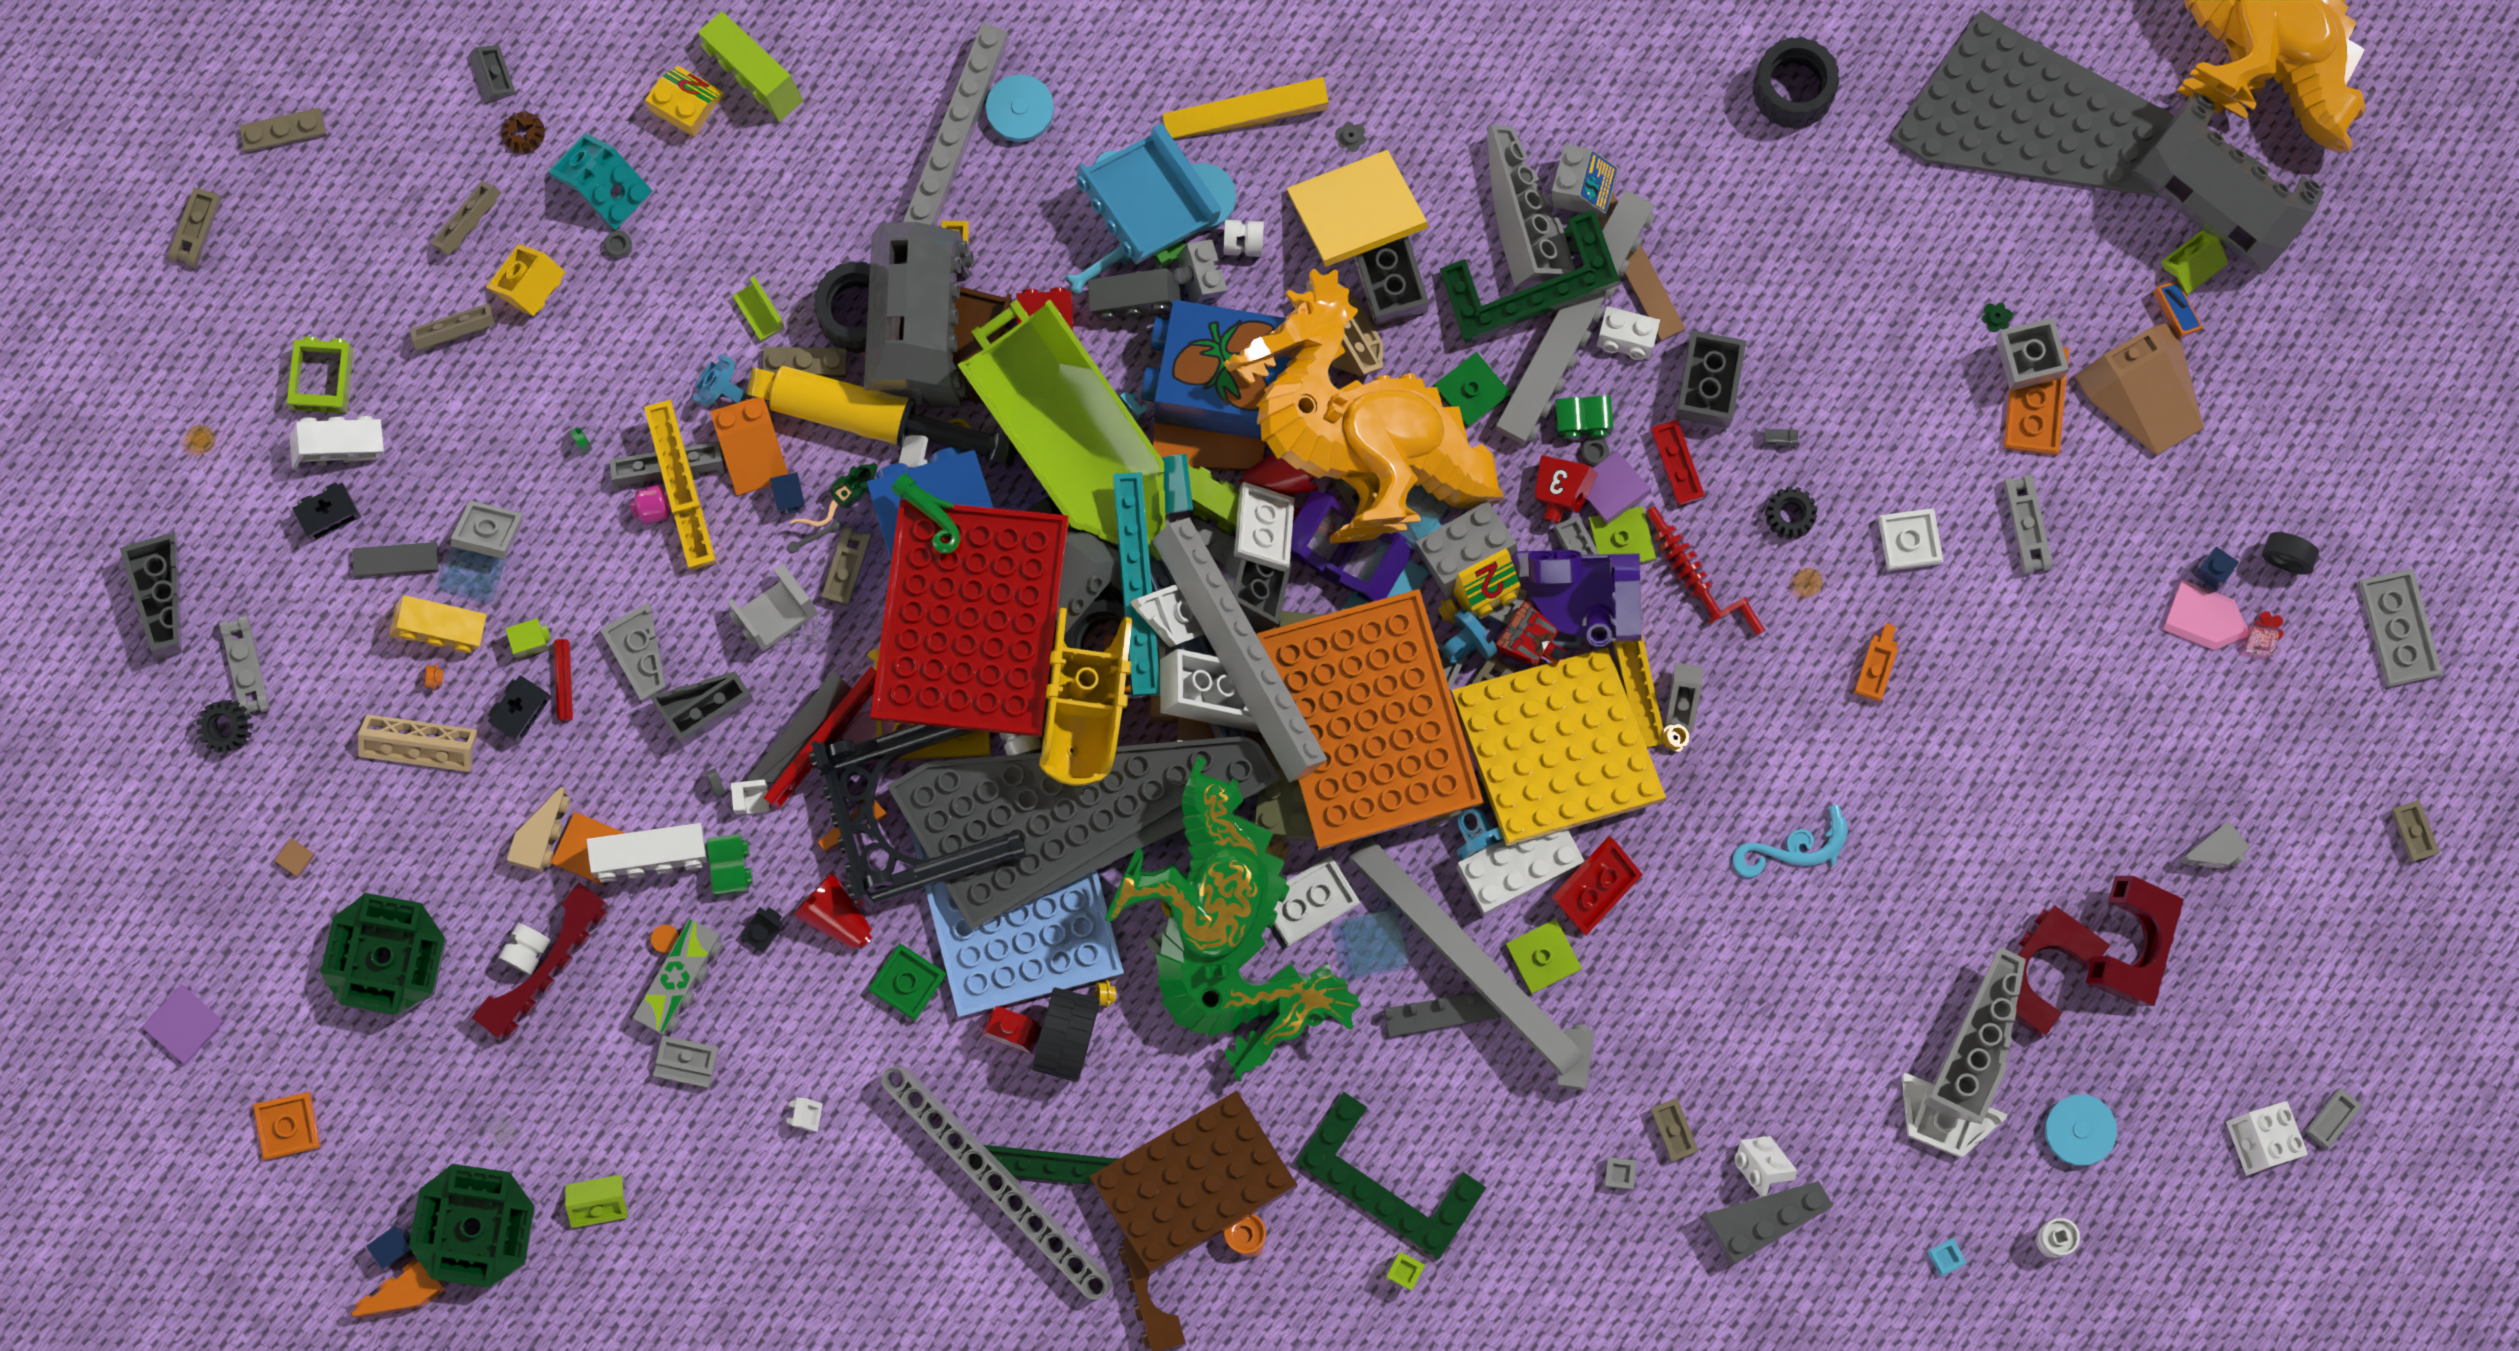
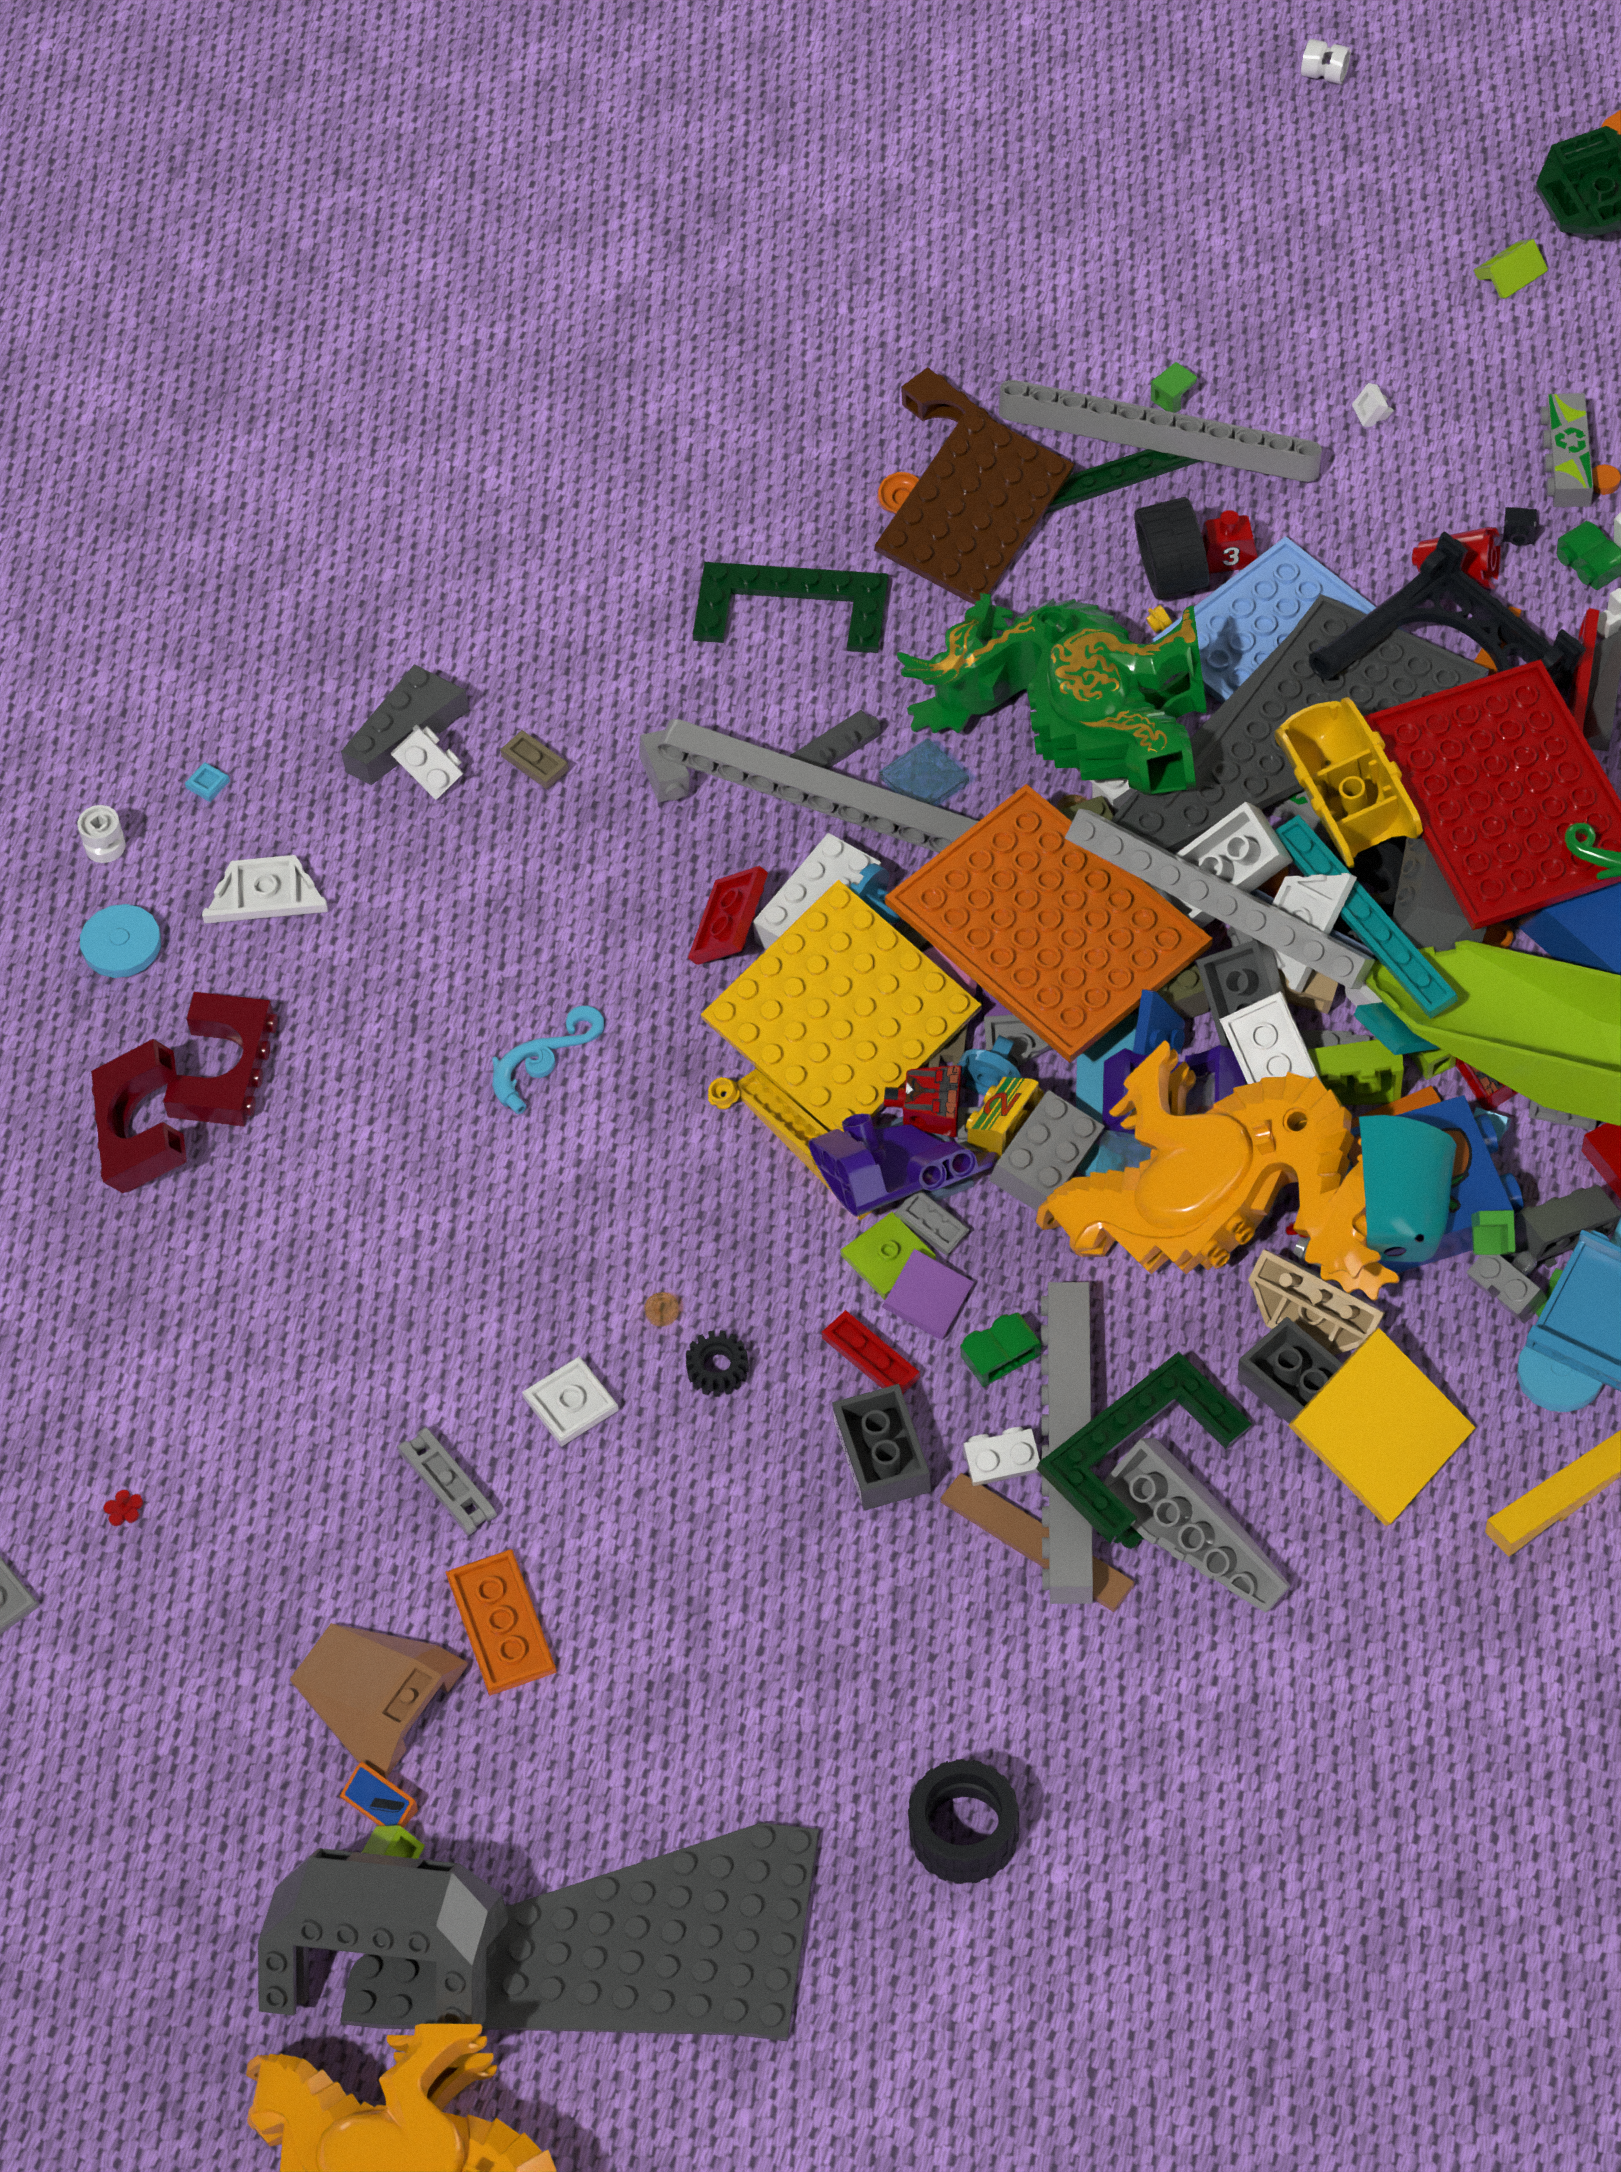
camera: 160 degrees right, 20 degrees down
light grey plate [653,1035,719,1089] -> none
green plate [868,943,947,1022] -> none
white wheel [1224,219,1264,257] -> none
white tile [1274,855,1360,947] -> none
dark grey plant [1335,122,1366,152] -> none
lime panel [1385,1252,1425,1291] -> none
green plate [1433,352,1511,428] -> none
lime plate [1505,919,1582,995] -> none
red torso [1535,455,1598,525] -> none
light grey slope [1552,144,1618,217] -> none
dark grey tile [1581,438,1609,467] -> none
light grey plate [1604,1157,1637,1190] -> none
red piece [1646,506,1766,636] -> none
light grey slope [1665,663,1703,731] -> none
dark grey pin [1764,427,1798,449] -> none
orange hinge [1854,623,1898,702] -> none
light grey wedge [1924,946,2026,1124] -> none
dark green plant [1981,303,2013,332] -> none
light grey brick [1995,317,2069,391] -> none
bright pink tile [2163,579,2251,651] -> none
light grey slope [2181,821,2251,869] -> none
dark blue brick [2194,546,2239,591] -> none
clear pink tile [2245,623,2280,657] -> none
black tyre [2262,532,2319,575] -> none
none -> blue wing [1133,989,1185,1055]
none -> bright green panel [1151,362,1197,413]
none -> teal piece [1359,1115,1457,1262]
none -> bright green panel [1471,1210,1515,1255]

